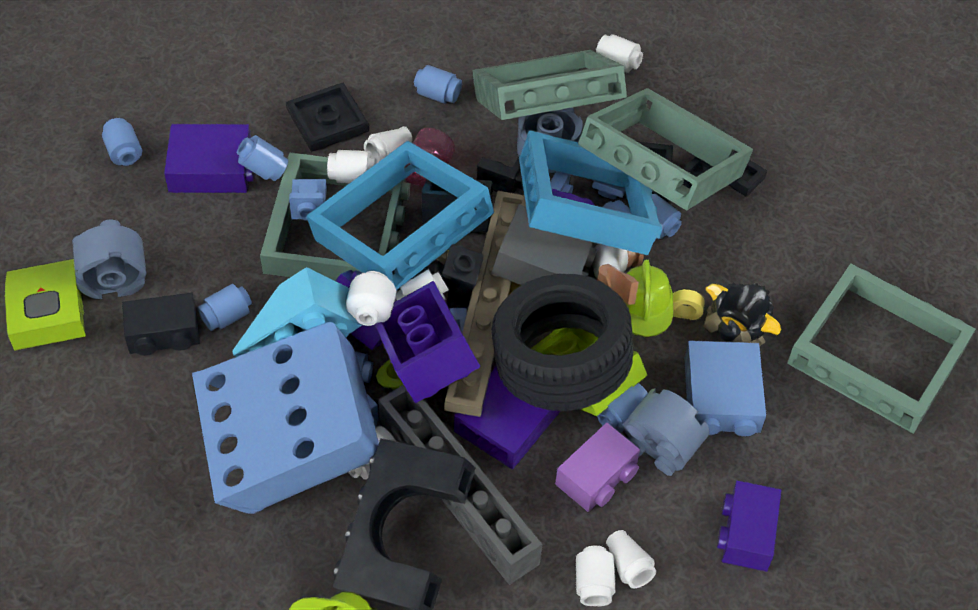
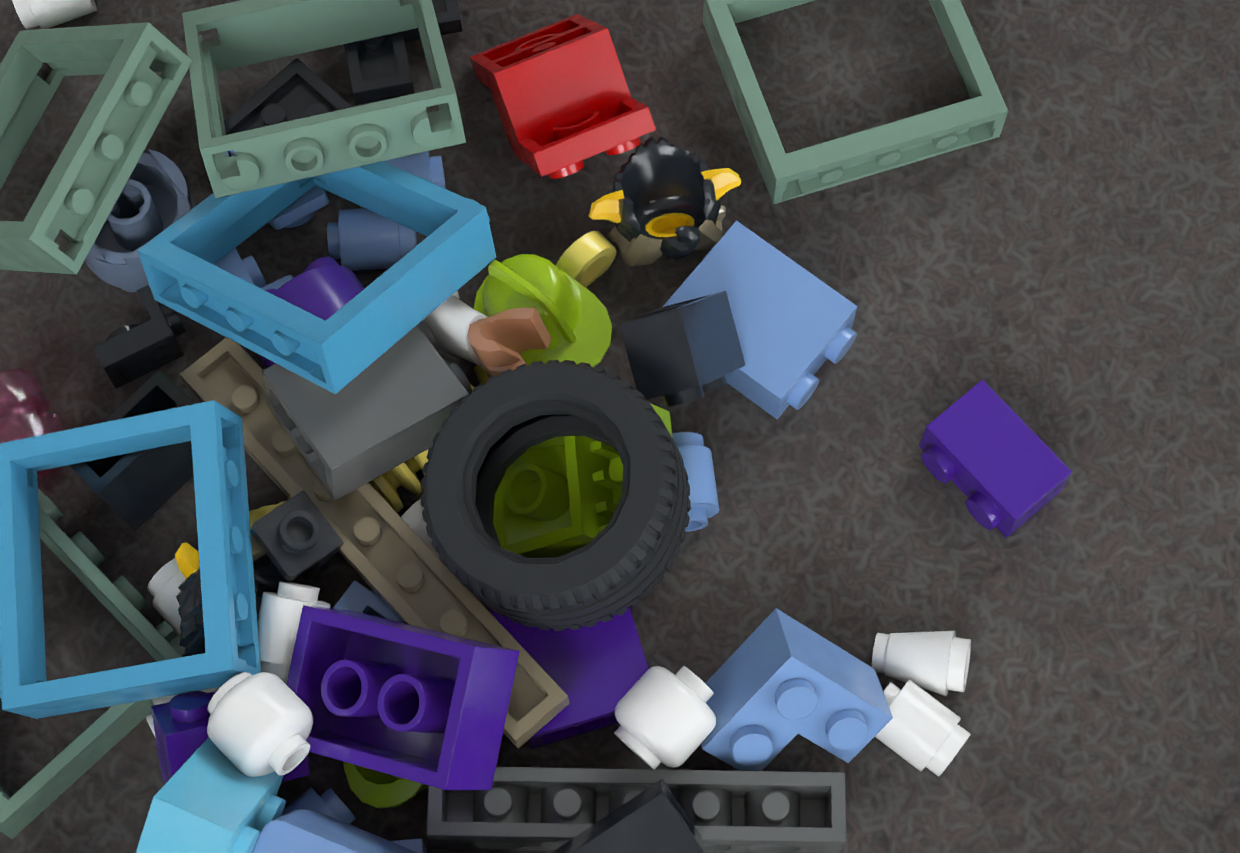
camera: 50 degrees left, 15 degrees up
medium lavender brick [555,423,640,512] -> none
sand blue brick [623,388,709,476] -> none
none -> red bracket [469,14,656,179]
none -> white head [614,666,716,770]
none -> black brick [619,291,745,407]
none -> medium blue brick [701,608,893,771]

